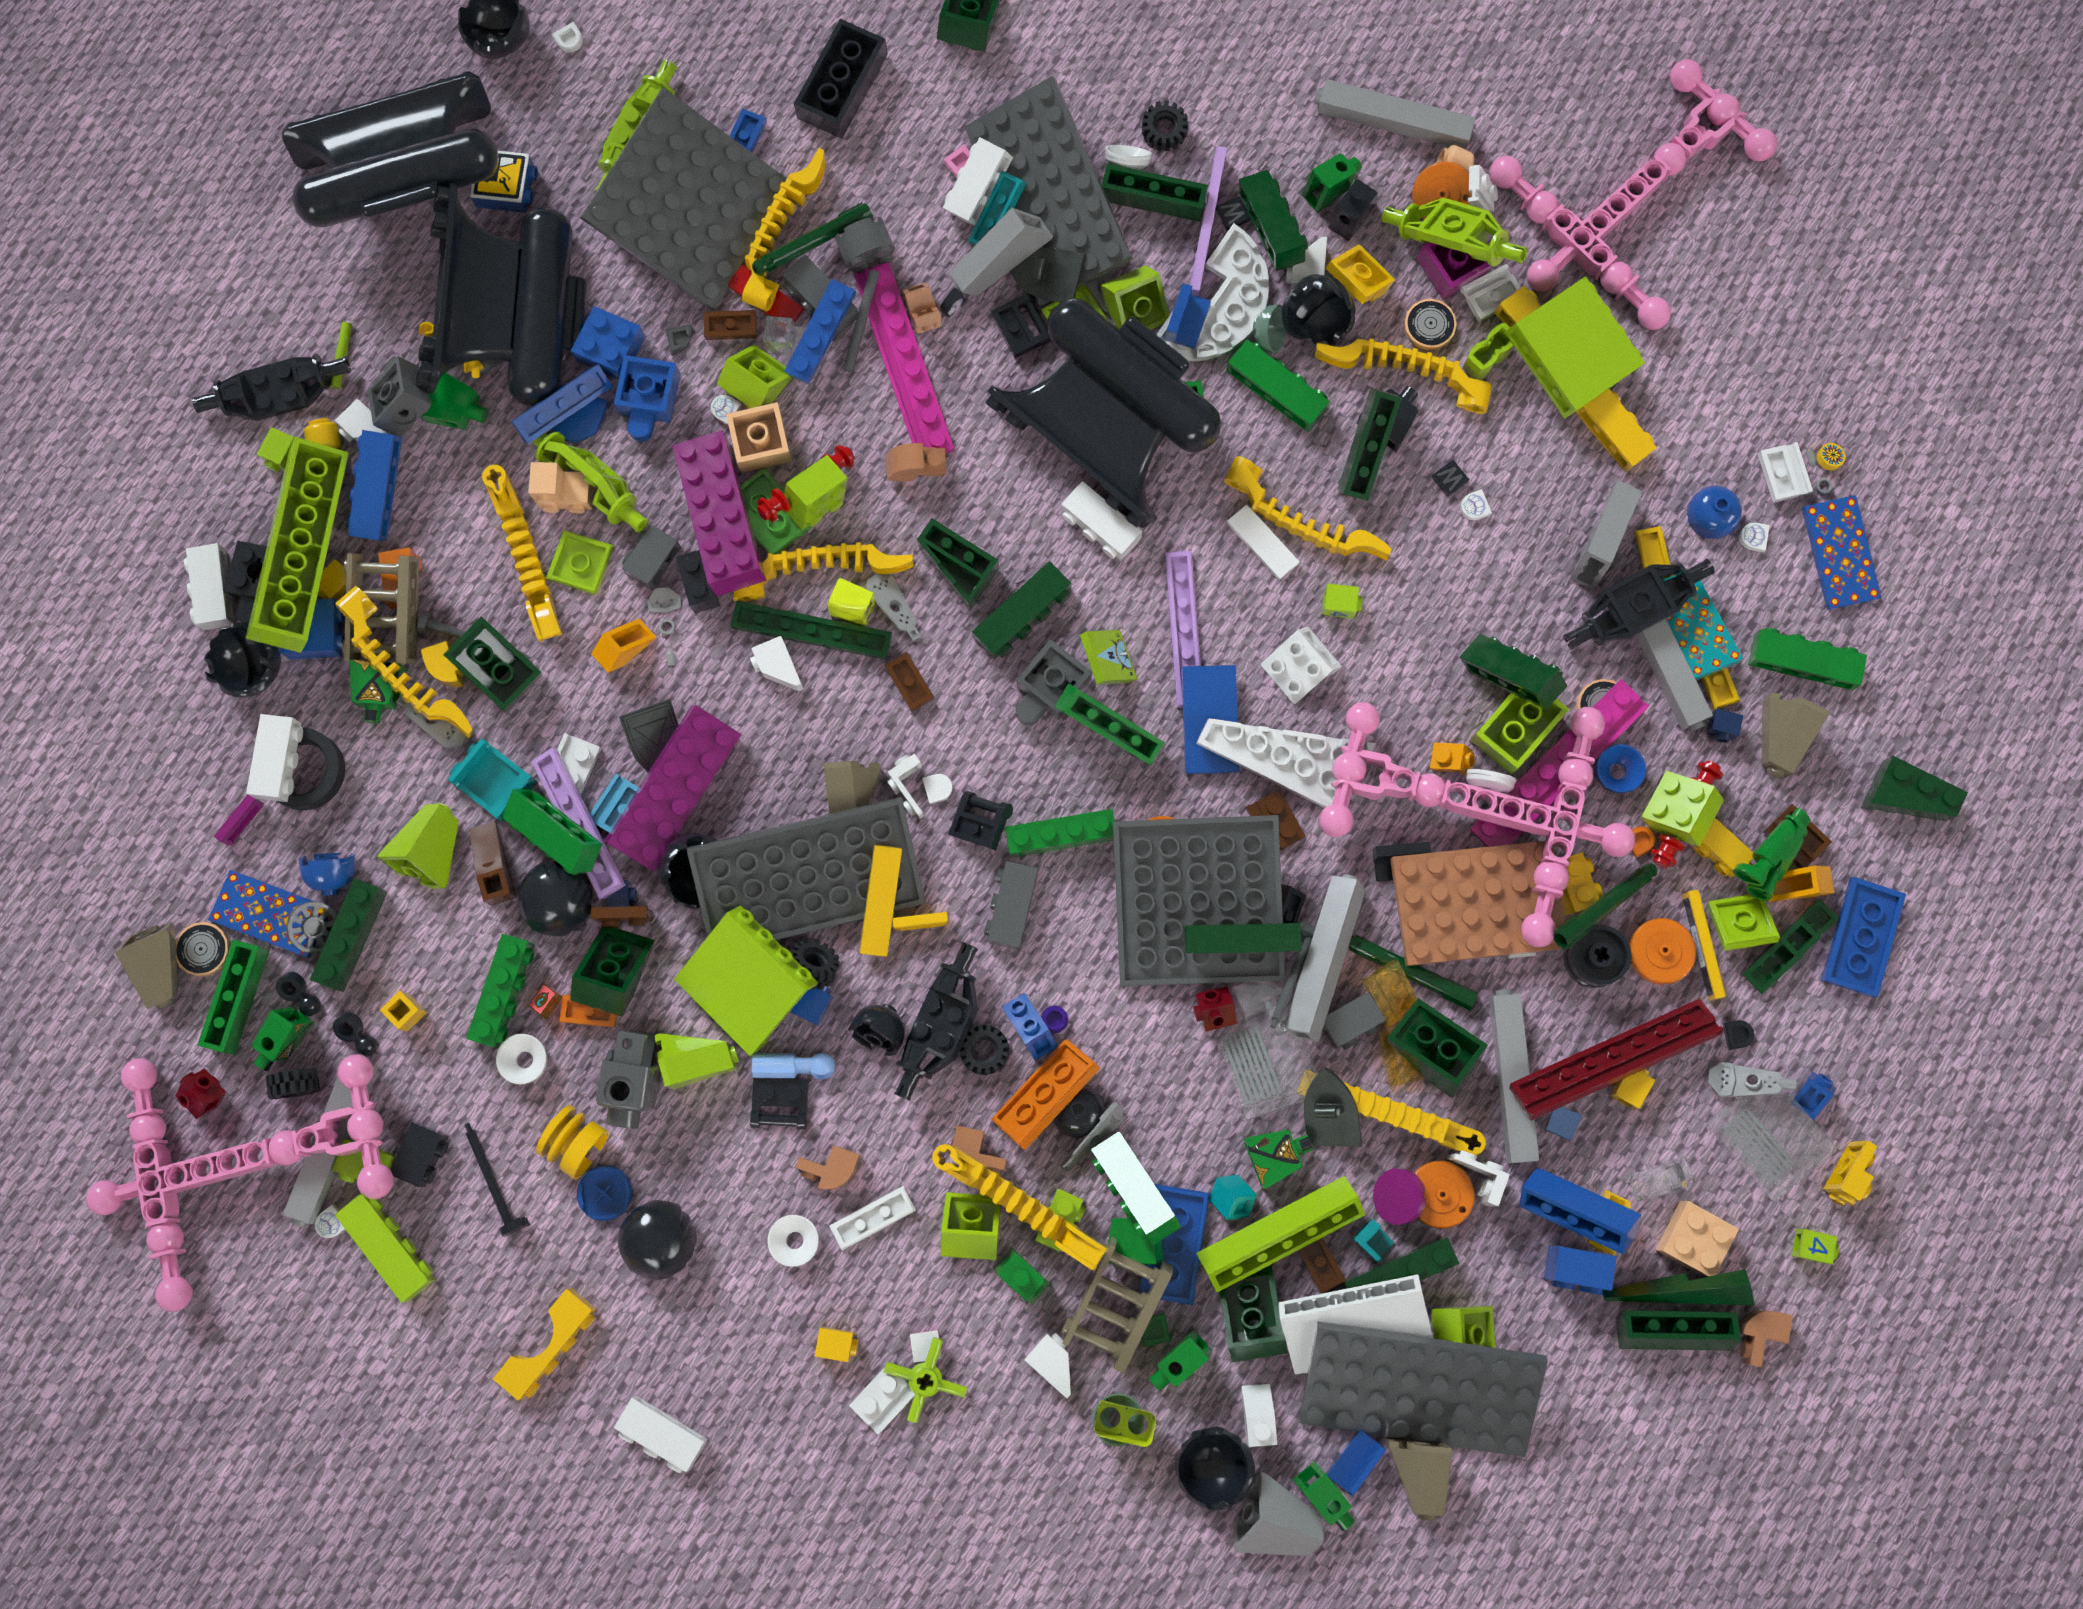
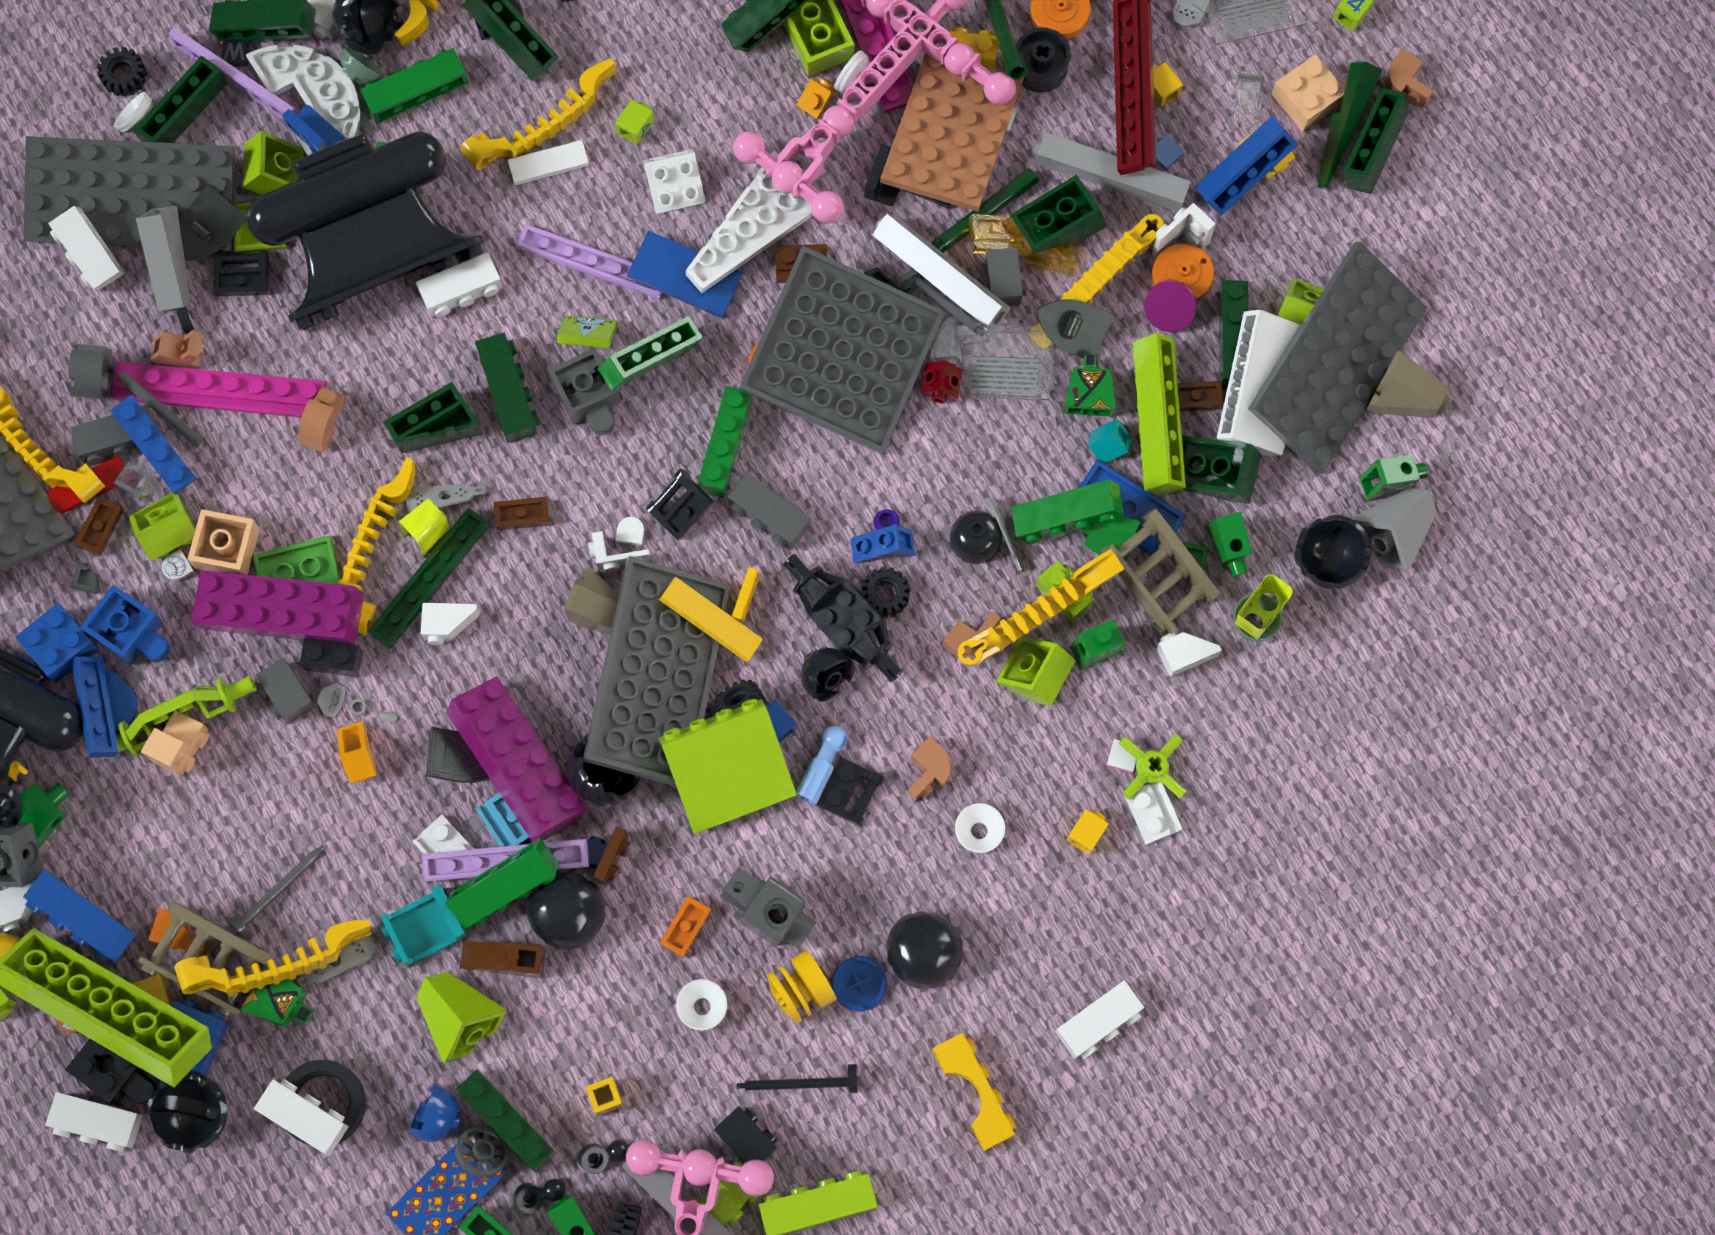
camera: 70 degrees left, 5 degrees down
magenta tile [213,794,264,846] -> none
yellow brick [421,641,467,687] -> none
dark green slope [443,616,542,713] -> none
green brick [466,934,535,1049] -> none
yellow piece [482,465,563,642] -> none
clear orange tile [528,983,563,1019] -> none
lime tile [546,530,614,595] -> none
dark green slope [570,927,655,1016] -> none
lime slope [655,1033,740,1089] -> none
dark green piece [752,202,873,276] -> none
lime brick [757,445,855,530] -> none
white tile [829,1186,916,1251] -> none
bright pink plate [944,145,969,179] -> none
teal tile [968,170,1026,245] -> none
orange tile [991,1039,1101,1150] -> none
dark green slope [1185,923,1301,953] -> none
white slope [1241,1384,1277,1447] -> none
blue panel [1326,1430,1386,1496] -> none
teal panel [1351,1219,1394,1263] -> none
blue brick [1544,1245,1617,1295] -> none

